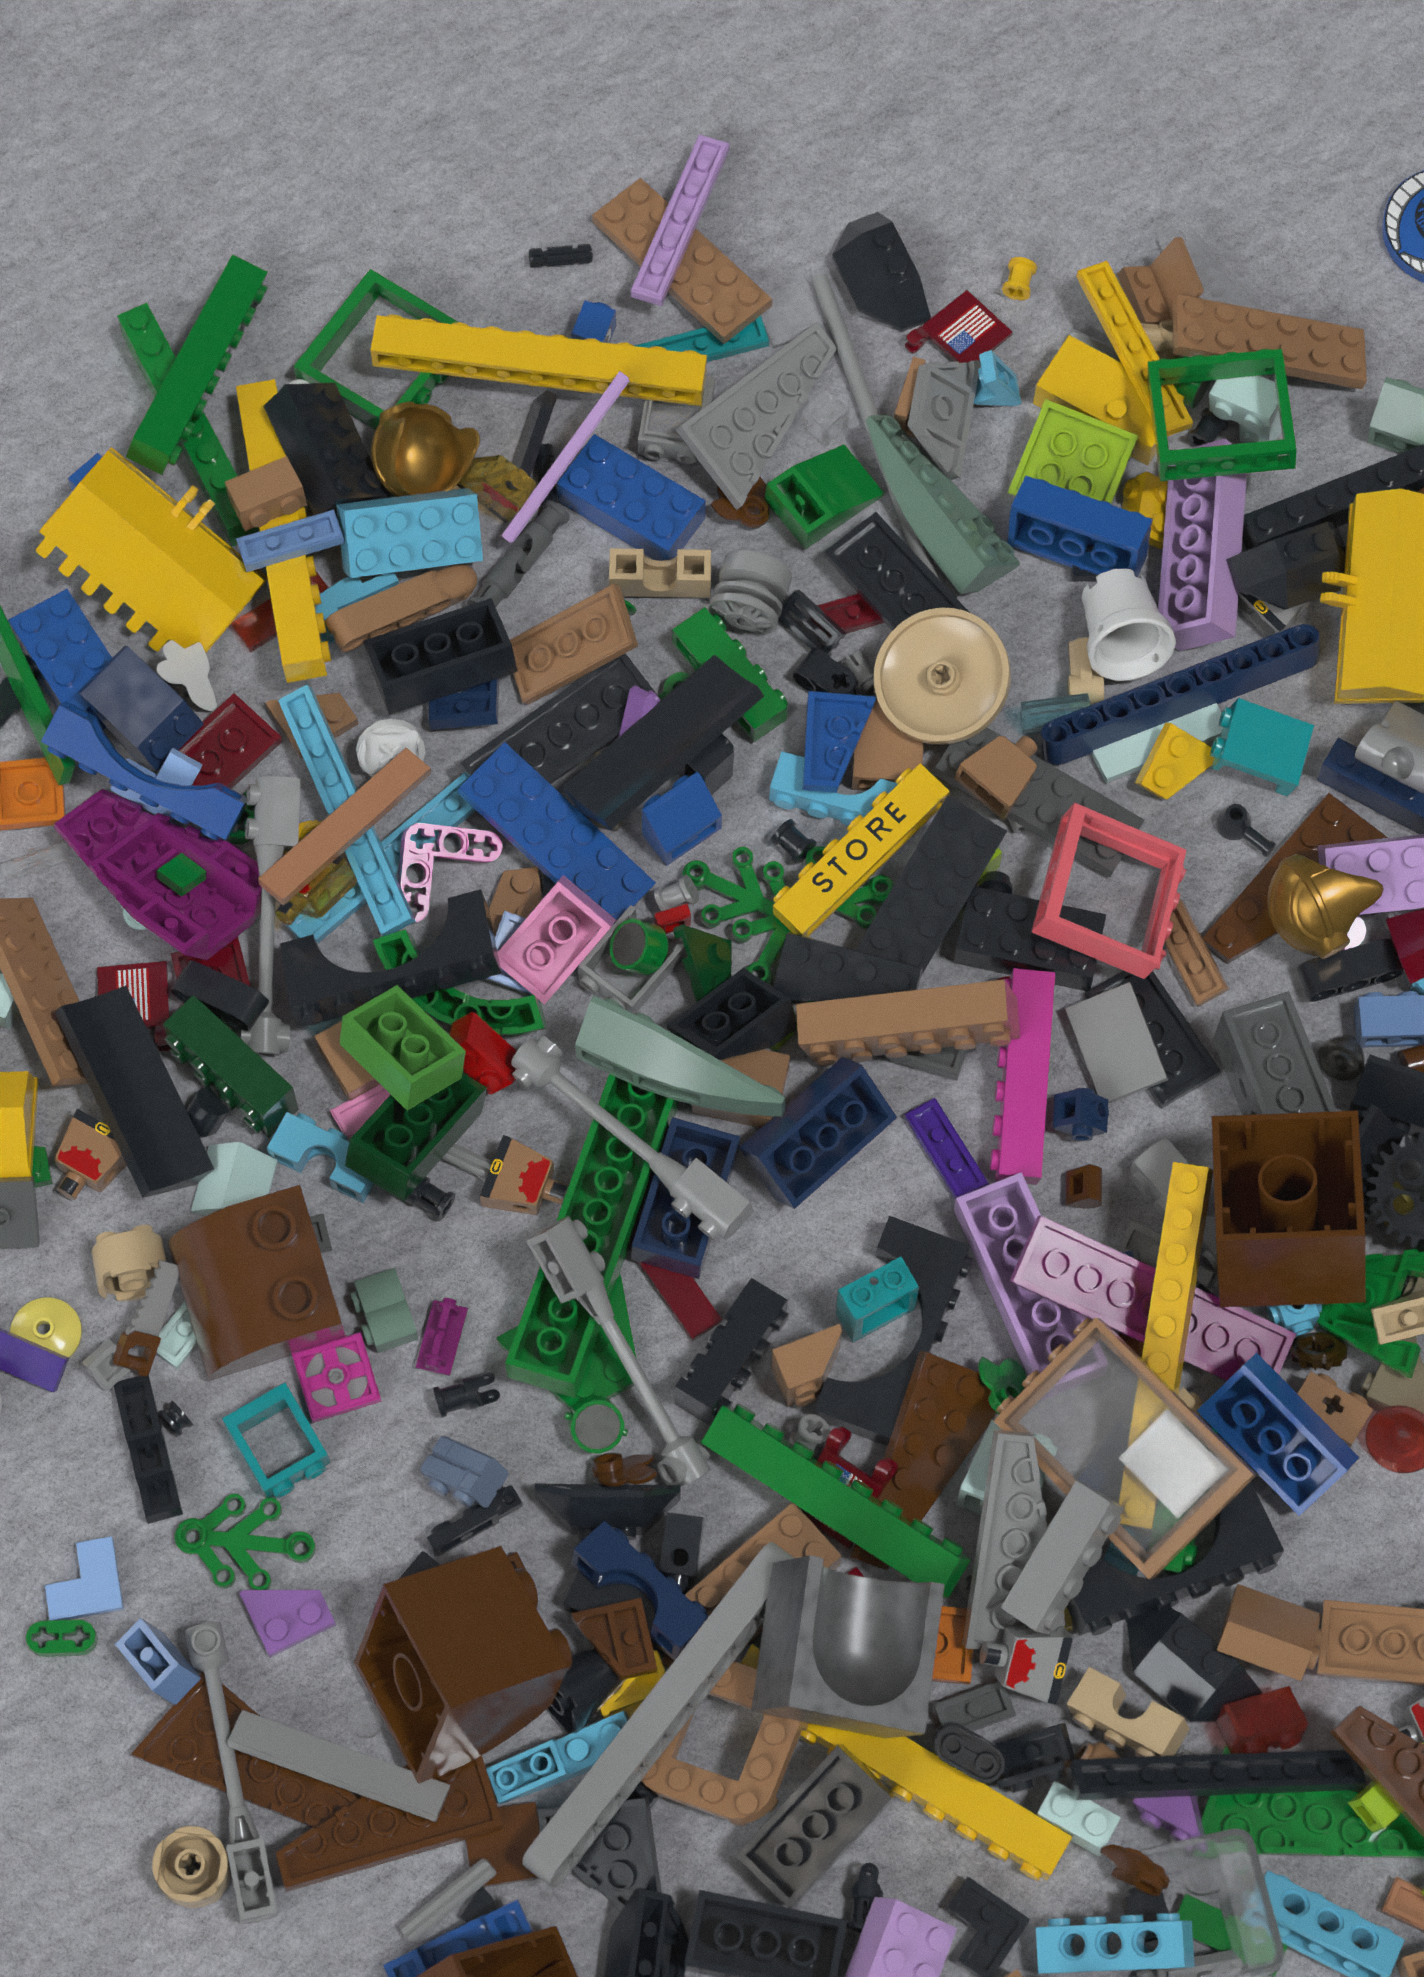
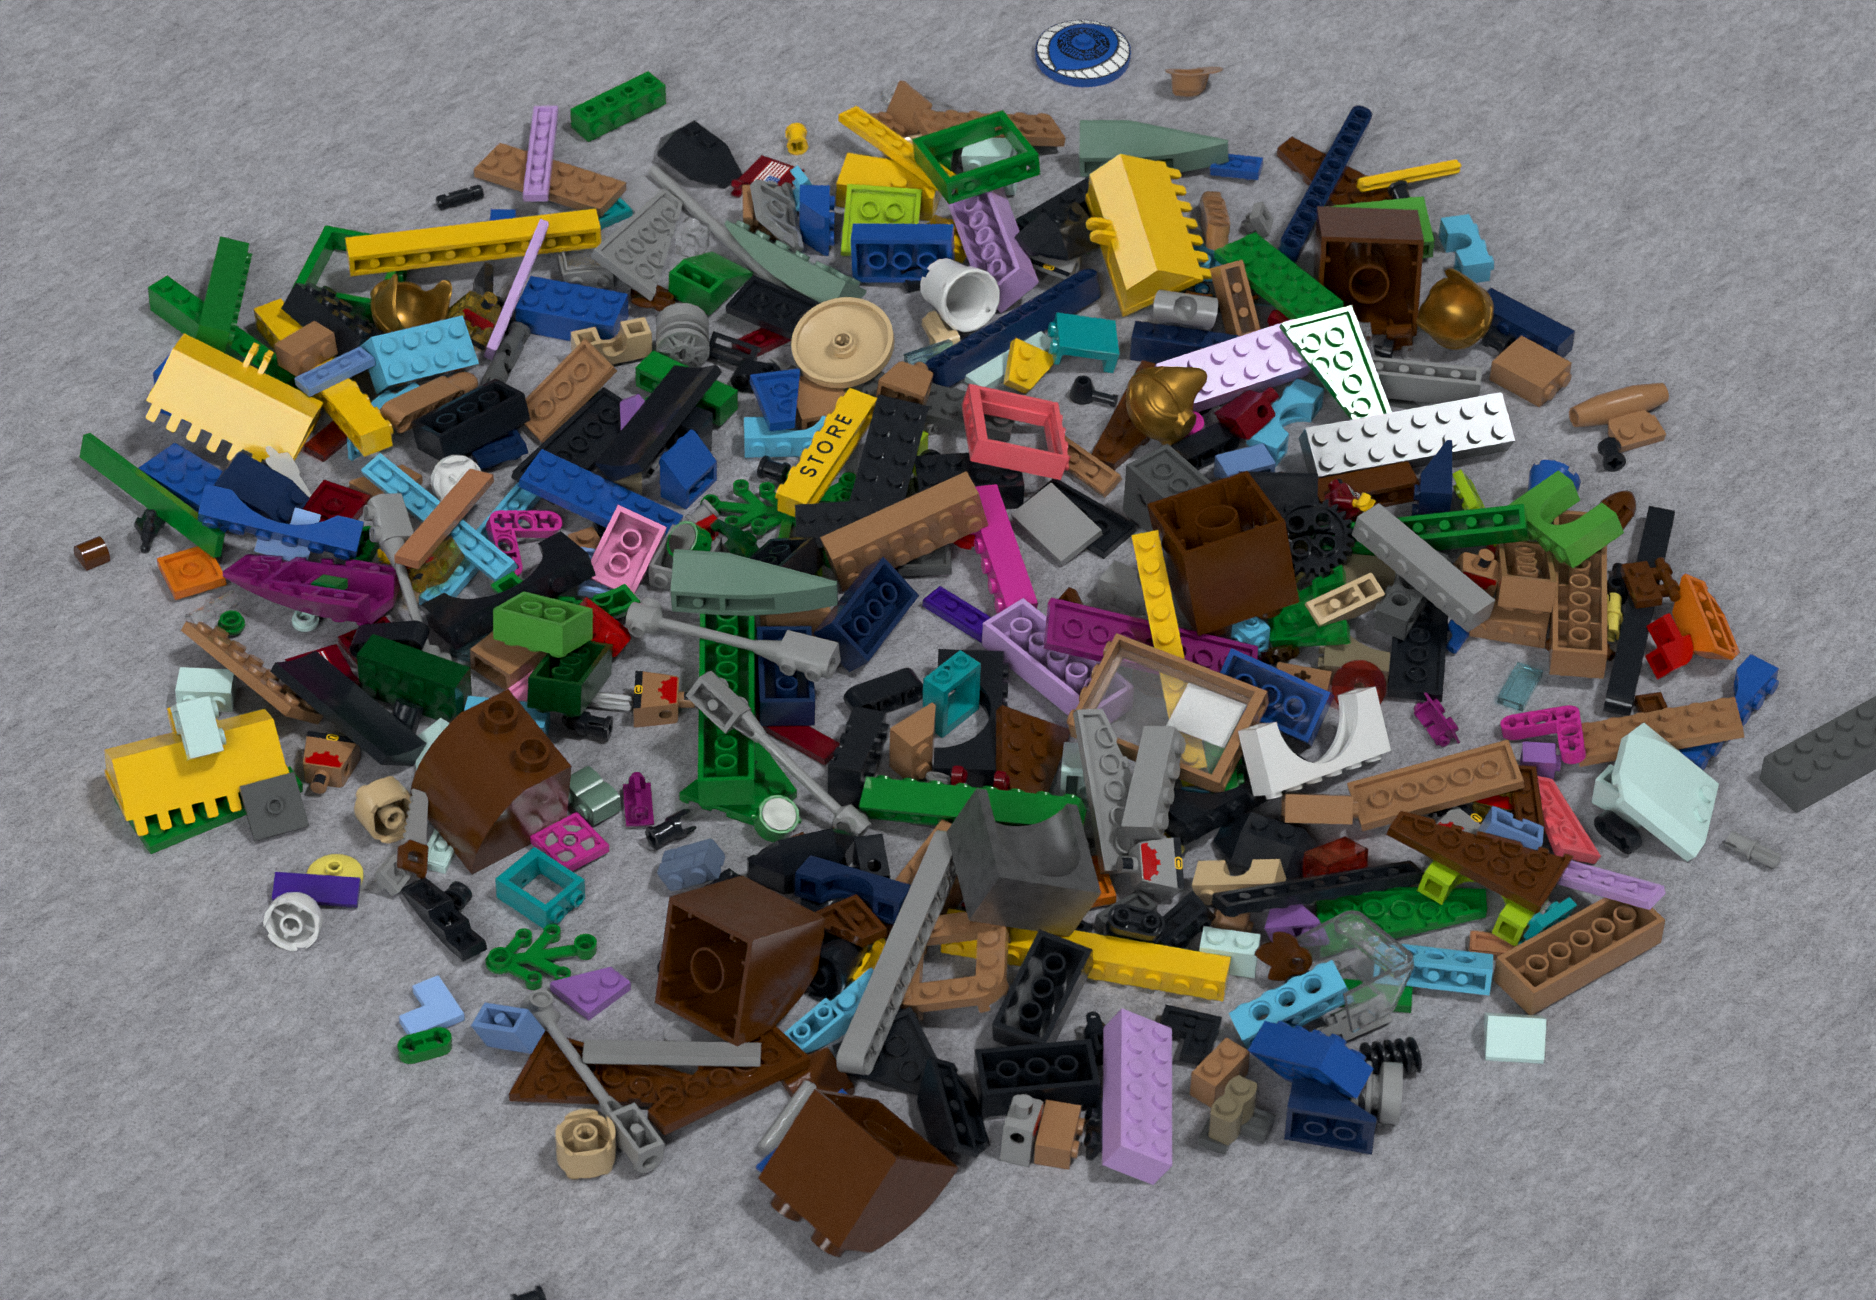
camera: 20 degrees left, 25 degrees down
green plate [978,1357,1026,1414] -> none
dark blue brick [1053,1088,1109,1141] -> none
none -> green plate [218,610,245,635]
none -> green brick [570,71,666,142]
none -> blue slope [799,185,835,256]
none -> black beam [843,668,923,713]
none -> white arch [1238,687,1391,799]

